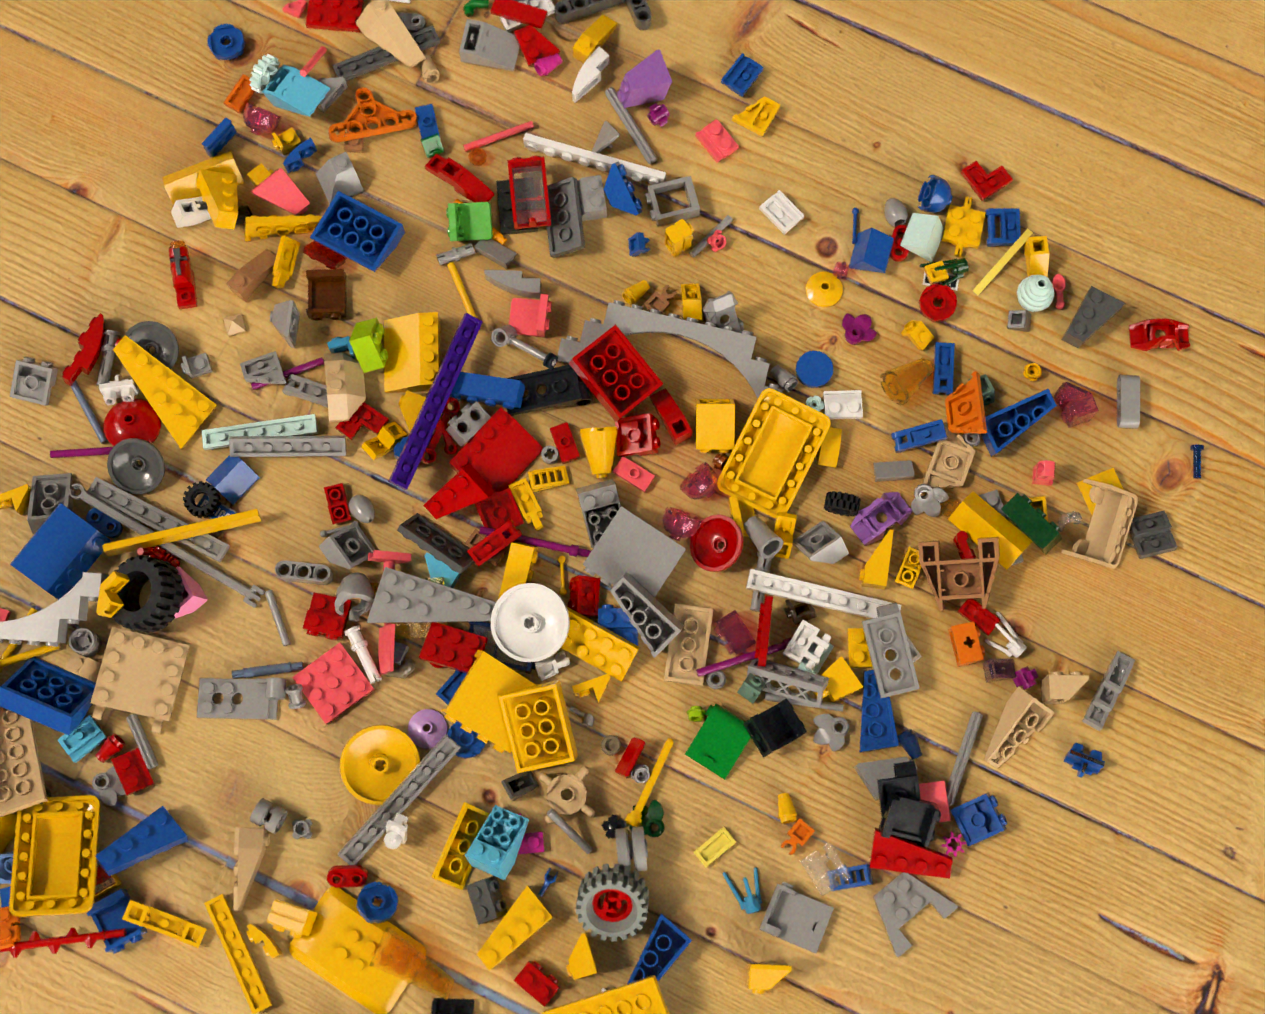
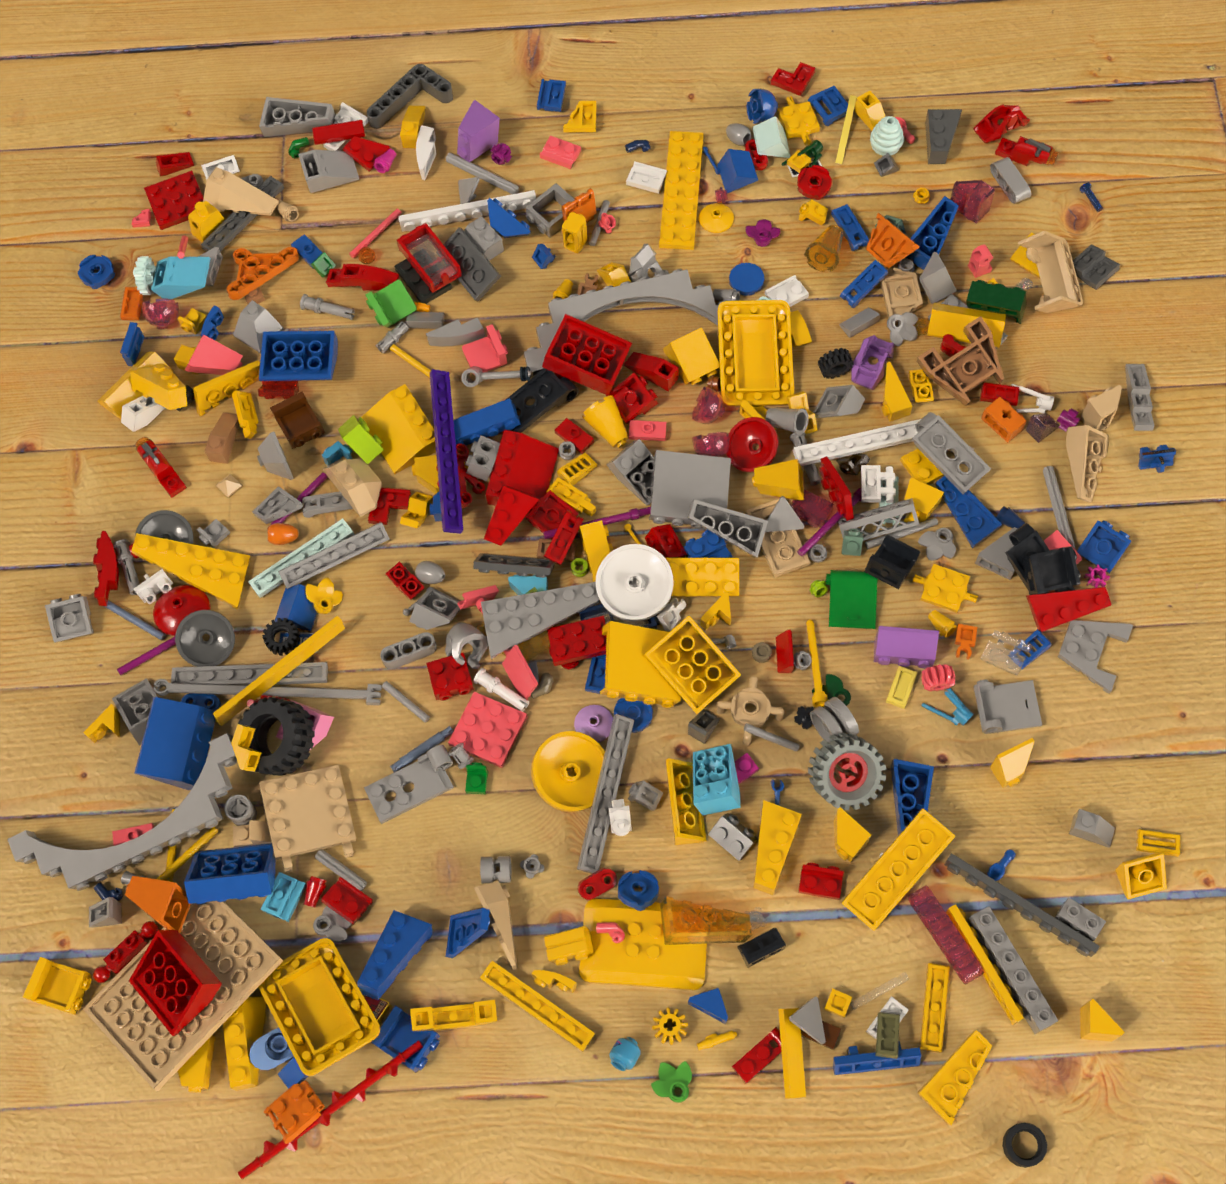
camera: 25 degrees left, 10 degrees down
none -> yellow torso [188,201,225,243]
none -> orange animal [267,523,298,545]
none -> light grey pin [300,294,355,320]
none -> yellow plate [305,577,343,614]
none -> blue wing [445,908,490,958]
none -> green bracket [465,762,488,795]
none -> orange plate [561,188,597,223]
none -> lime bush [571,558,588,577]
none -> coral arm [596,922,625,943]
none -> dark blue arm [625,140,651,153]
none -> light grey bracket [628,781,663,811]
none -> yellow plate [659,131,704,250]
none -> clear plate [743,907,767,931]
none -> yellow slope [752,459,804,501]
none -> light grey piece [765,496,804,532]
none -> medium lavender slope [874,626,939,669]
none -> yellow plate [912,564,978,613]
none -> light grey slope [919,252,957,303]
none -> coral gear [921,664,955,692]
none -> red plate [995,136,1059,166]

